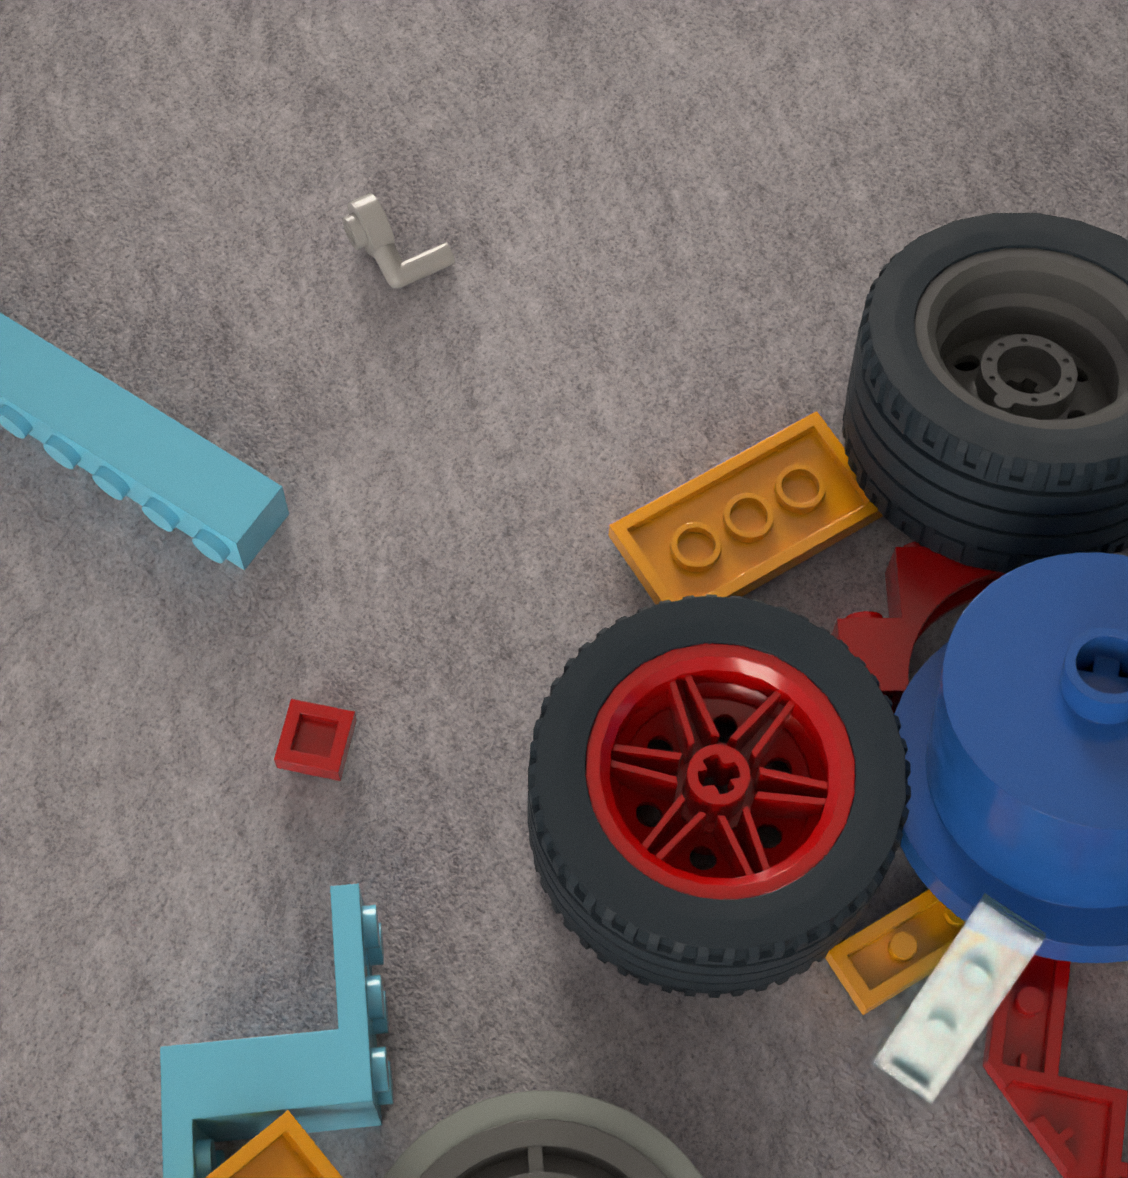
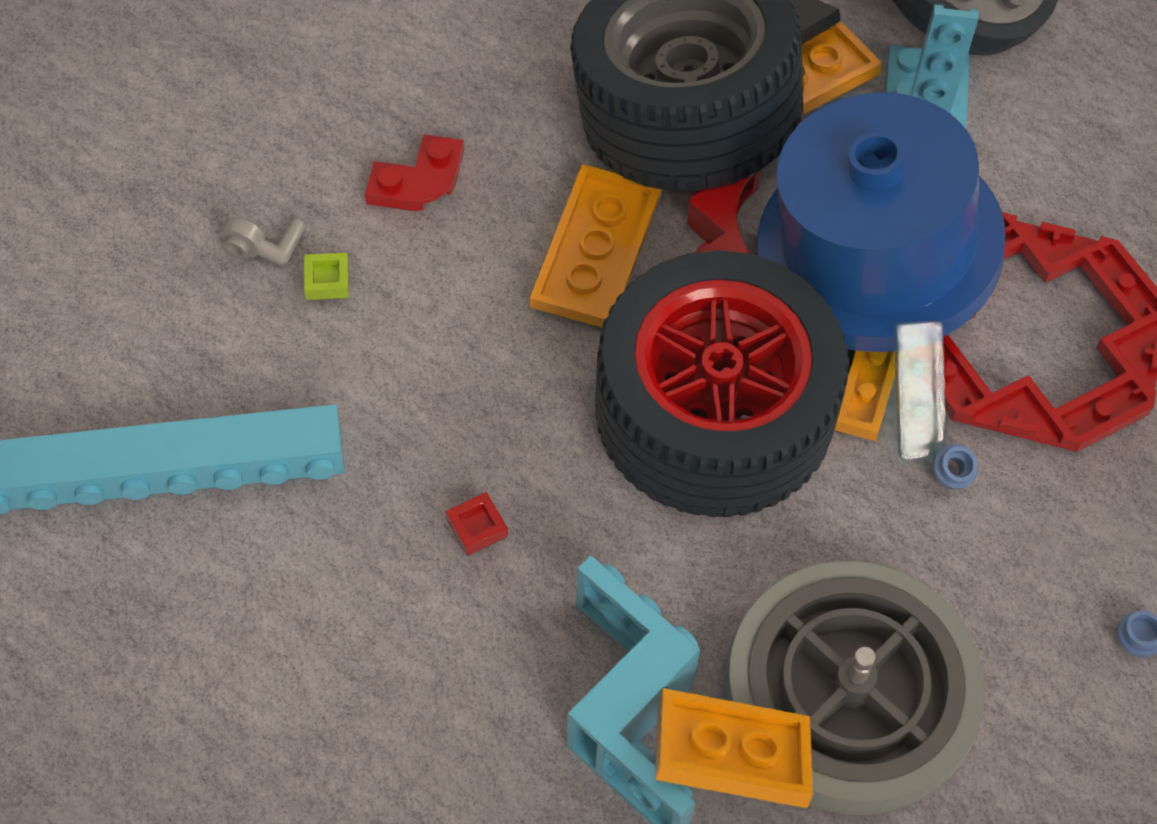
camera: 40 degrees left, 5 degrees down
none -> lime plate [304,253,349,300]
none -> red plate [365,134,465,211]
none -> medium blue plate [932,444,978,489]

